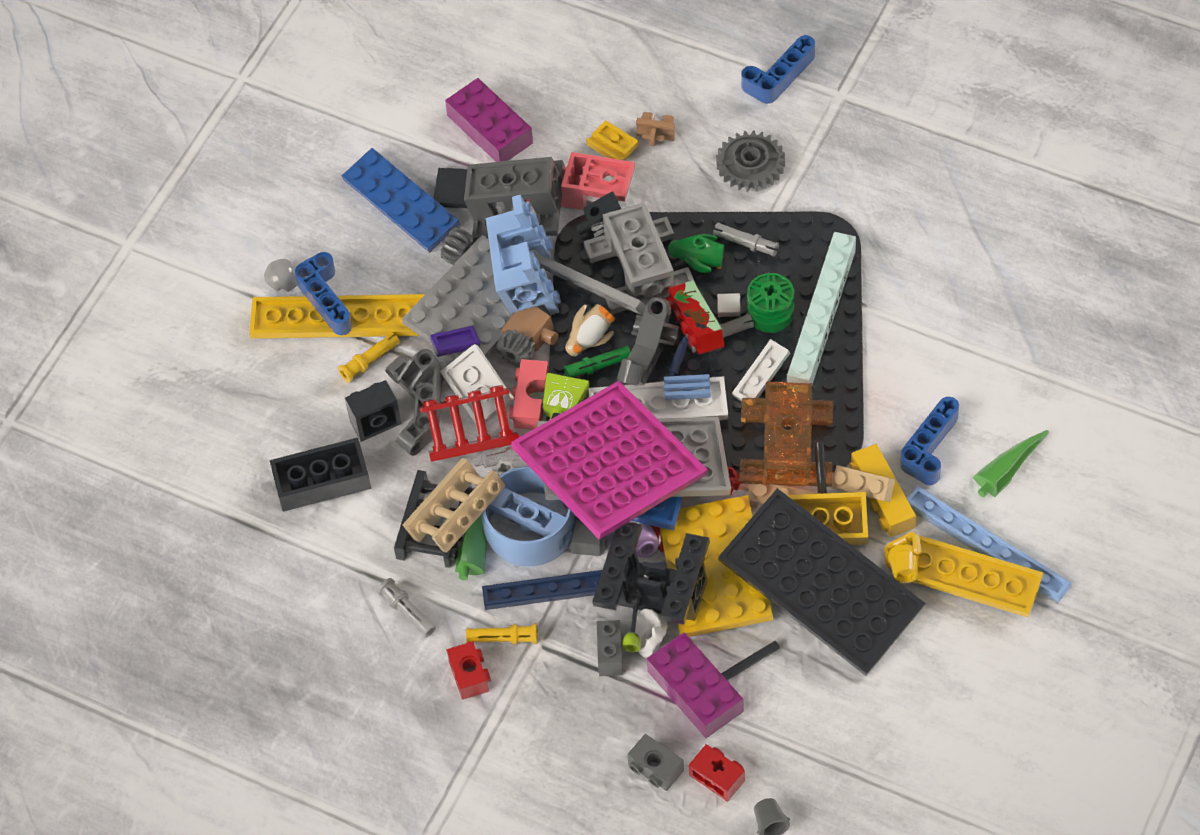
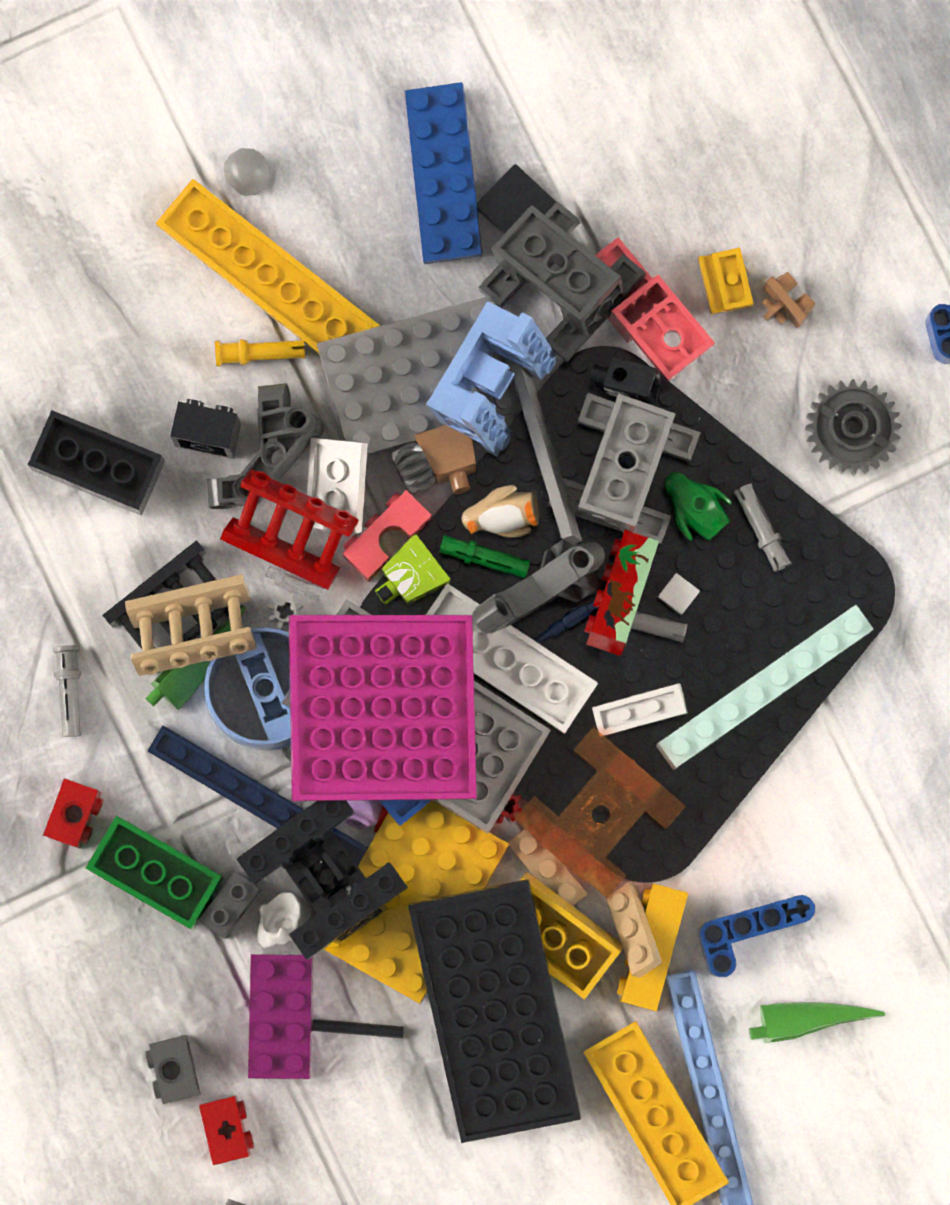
camera: 30 degrees right, 25 degrees up
blue beam [295,252,352,335] -> none
dark purple tile [430,325,480,357] -> none
dark grey gear [441,227,473,265] -> none
magenta brick [445,78,533,162] -> none
yellow pin [466,623,538,645] -> none
lime hinge [622,596,641,652] -> none
medium blue tile [664,374,711,400] -> none
green wheel [747,273,794,333] -> none
black bar [814,441,827,494] -> none
yellow piece [884,532,921,584] -> none
none -> green brick [85,815,224,930]

